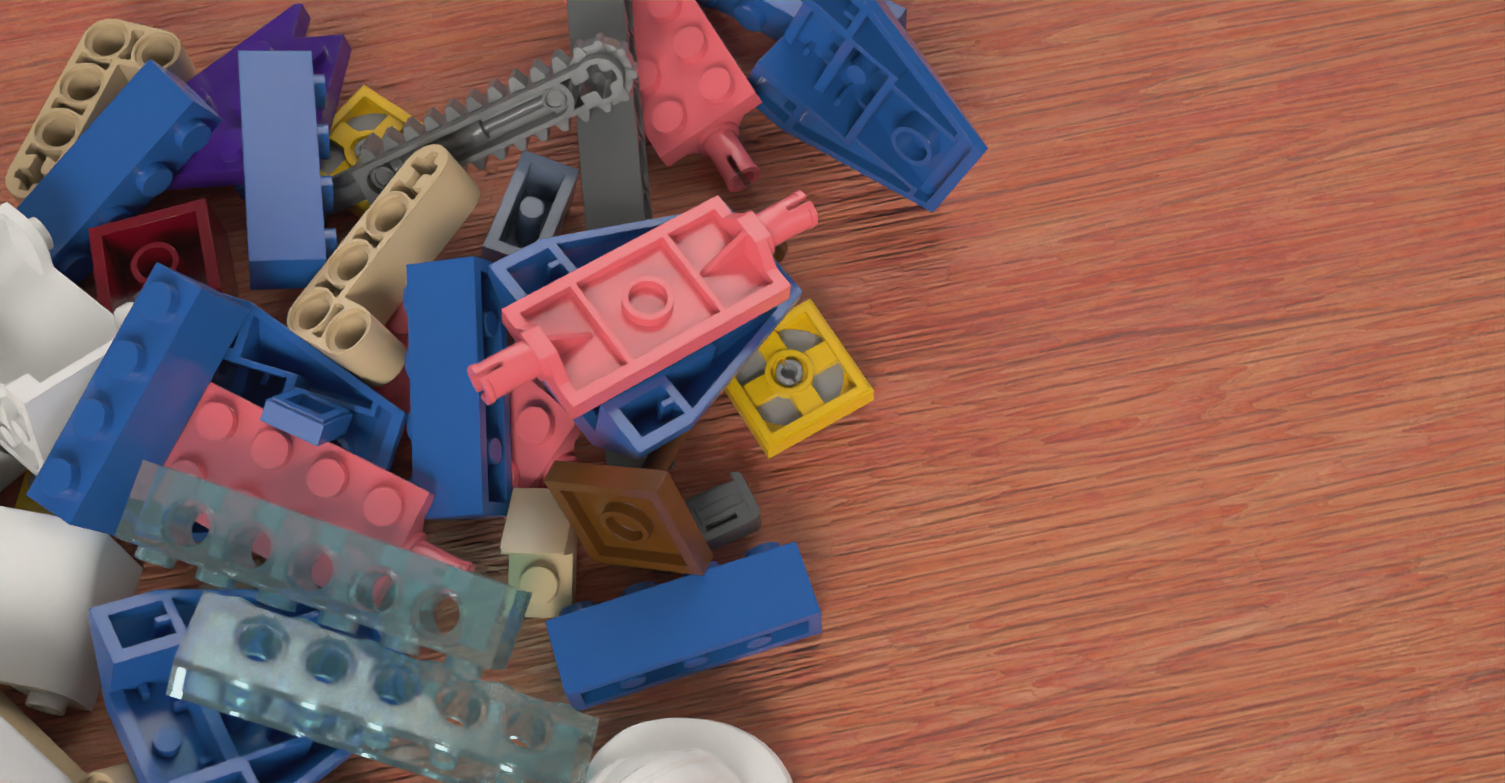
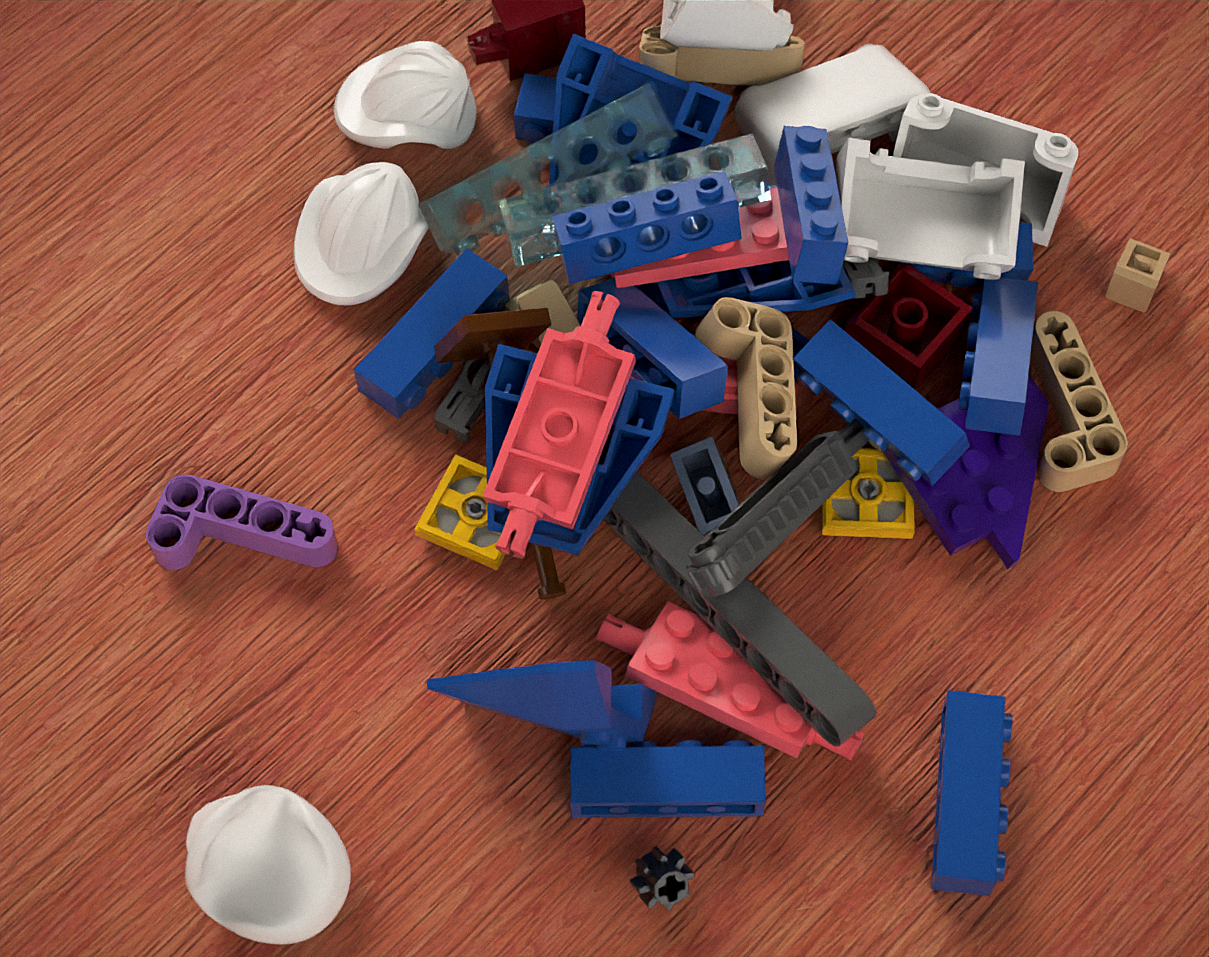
camera: 140 degrees right, 0 degrees up
blue tile [260,388,353,446] -> none
none -> medium lavender beam [146,474,338,570]
none -> white piece [185,785,351,944]
none -> blue brick [552,171,742,284]

